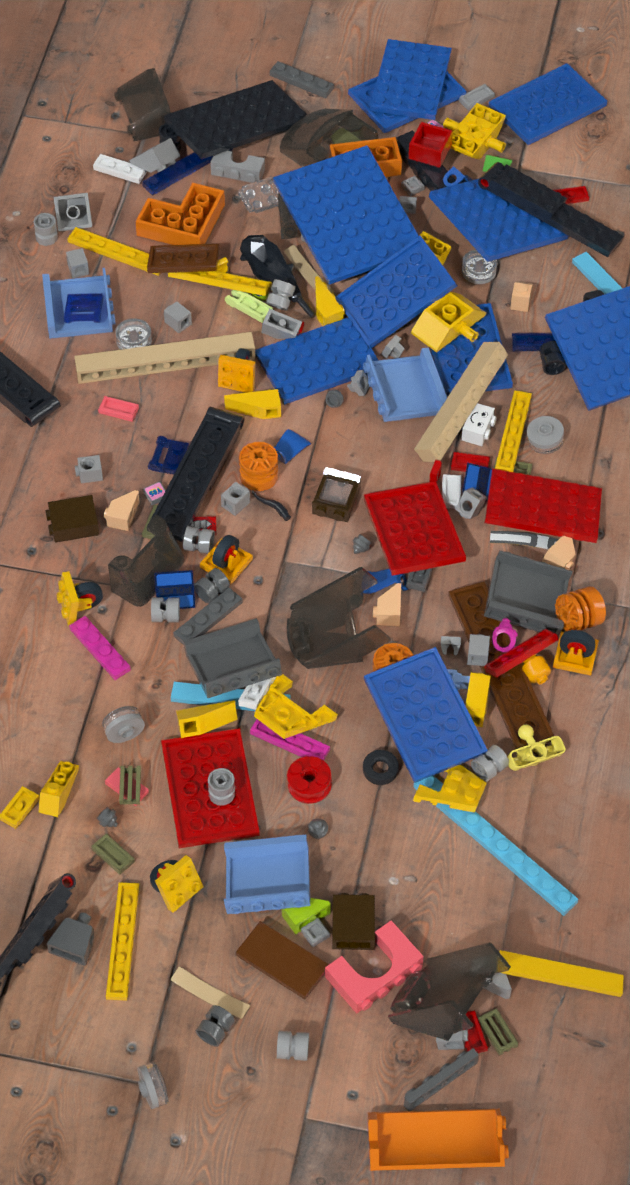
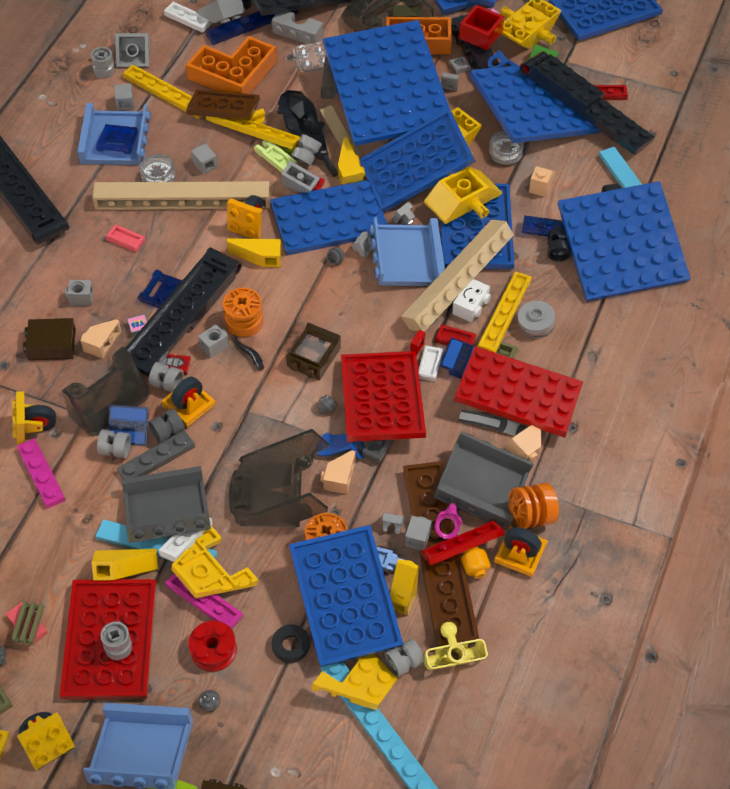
camera: 10 degrees right, 0 degrees up
light grey piece [102,706,145,743] -> none
blue piece [274,429,311,464] -> none
light grey brick [455,488,487,519] -> none

